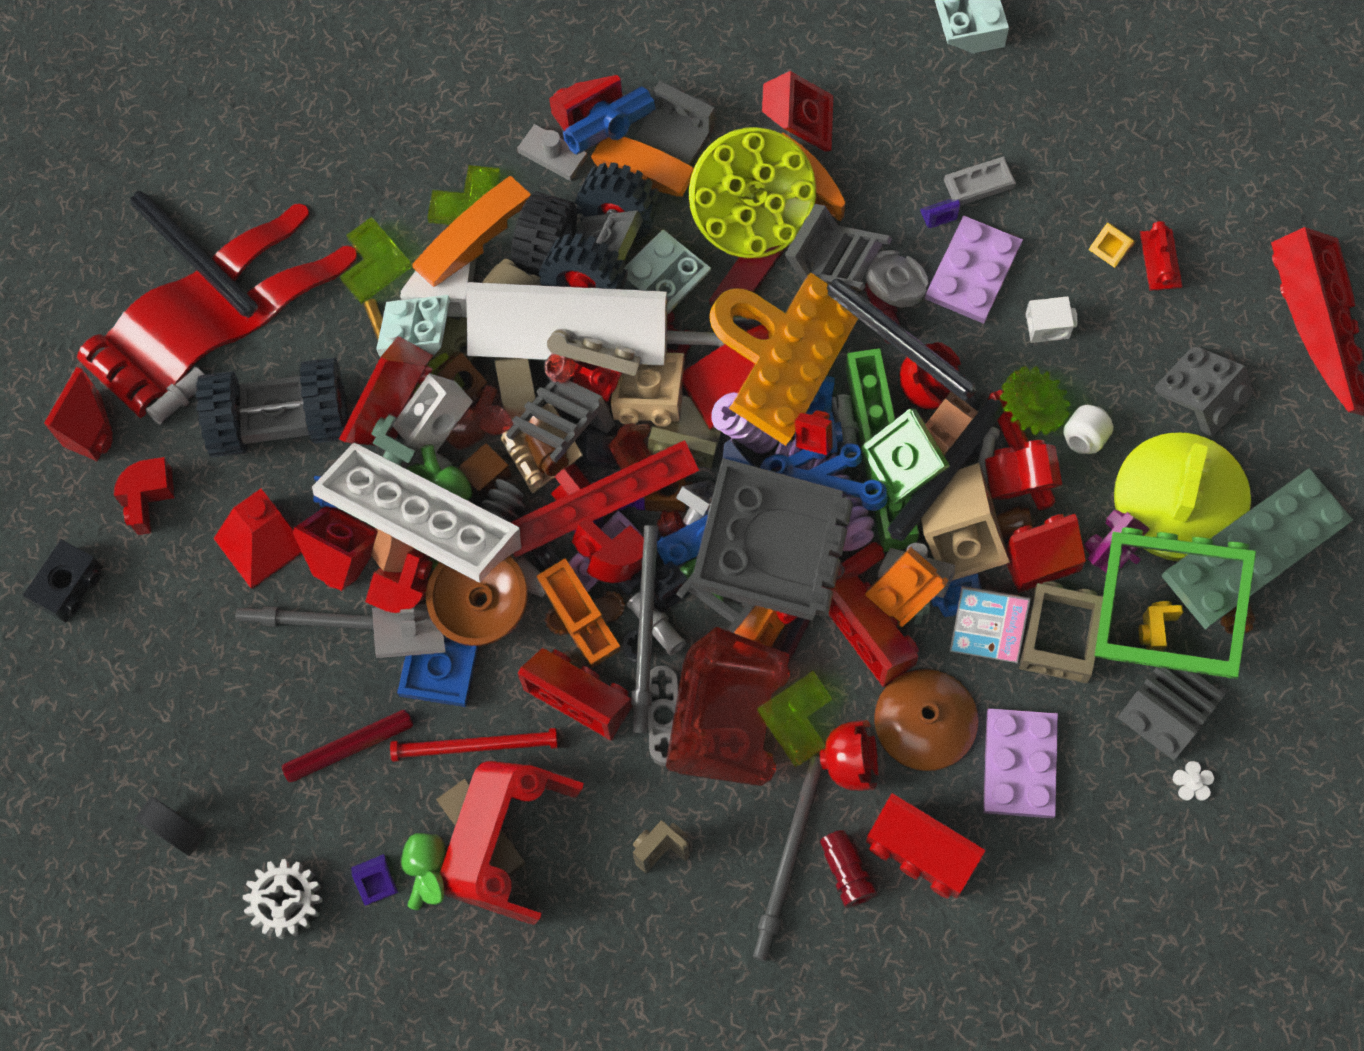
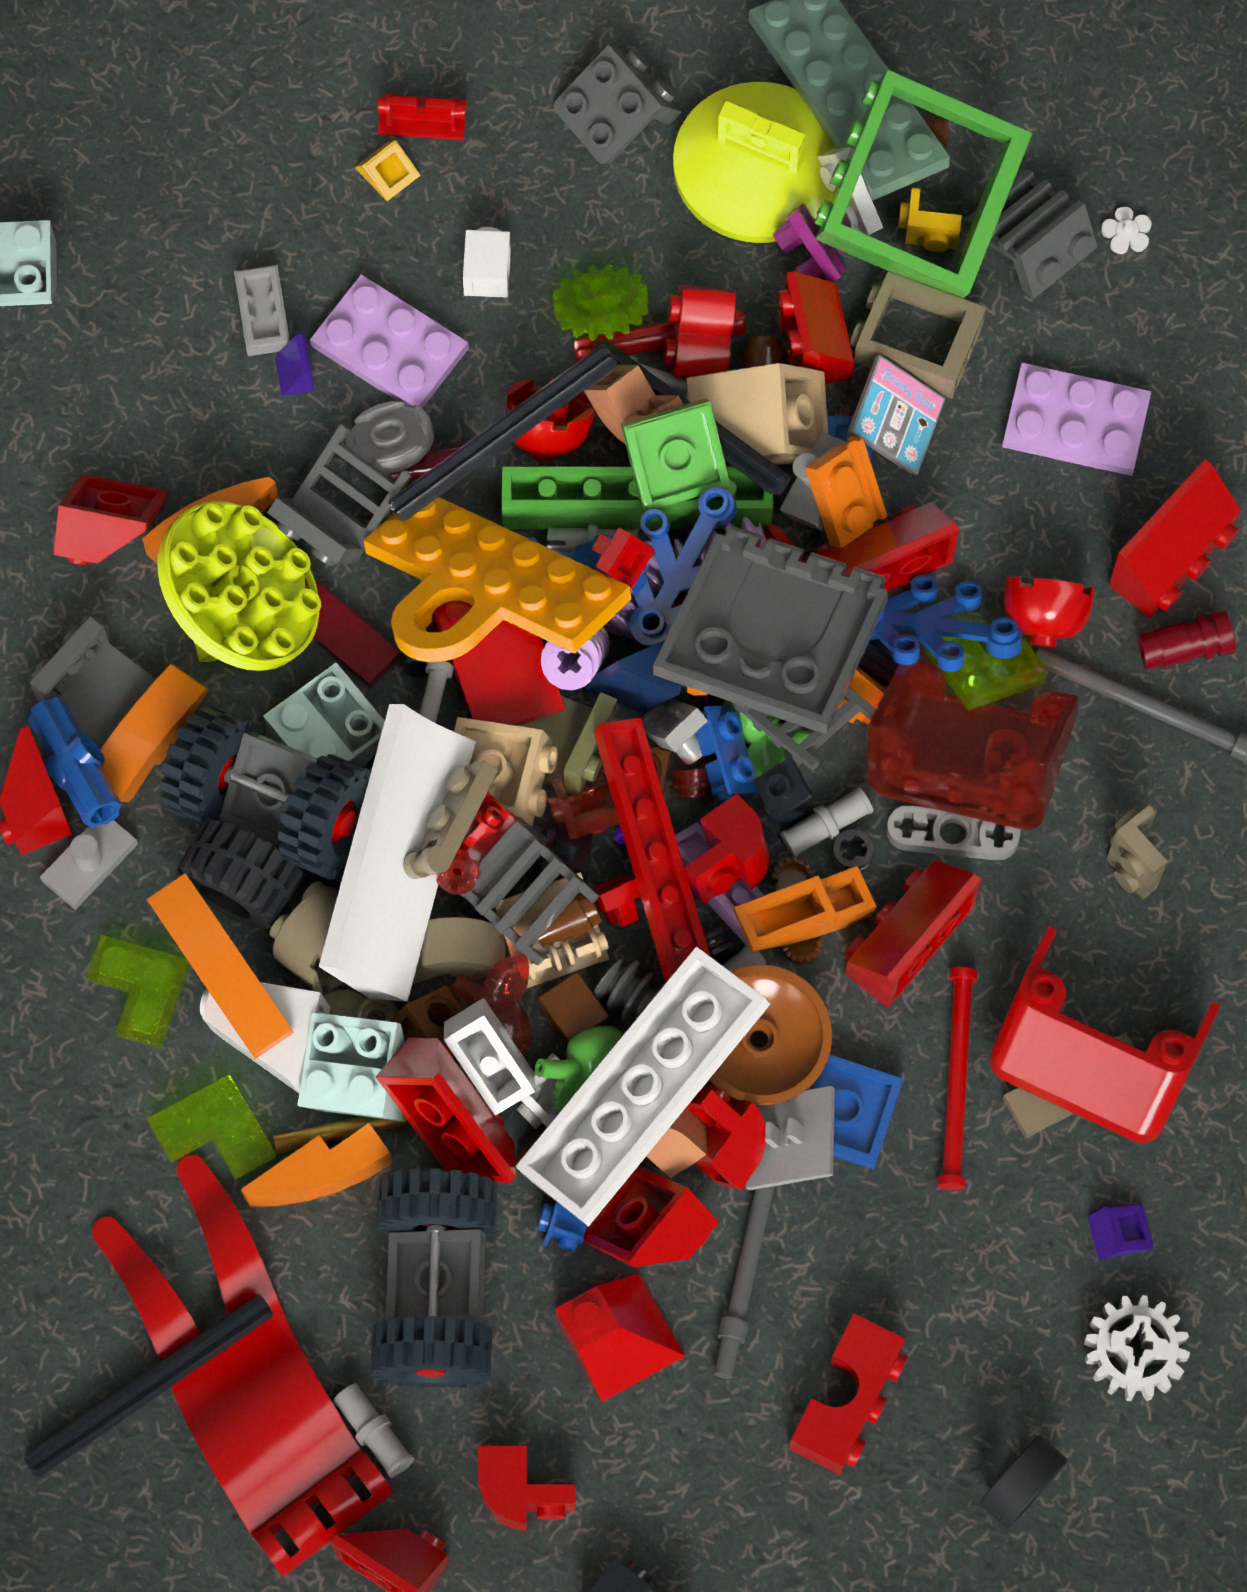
camera: 85 degrees left, 0 degrees up
dark red axle [282,709,413,782] -> none
sand green bracket [371,414,417,466] -> none
bright green piece [401,833,446,910] -> none
dark grey bar [631,525,658,733] -> none
dark orange dish [874,669,978,771] -> none
white head [1063,405,1114,454] -> none
none -> orange slope [241,1123,393,1207]
none -> red arch [789,1314,909,1475]
none -> white plate [818,147,883,235]
none -> blue plant [870,575,1022,672]

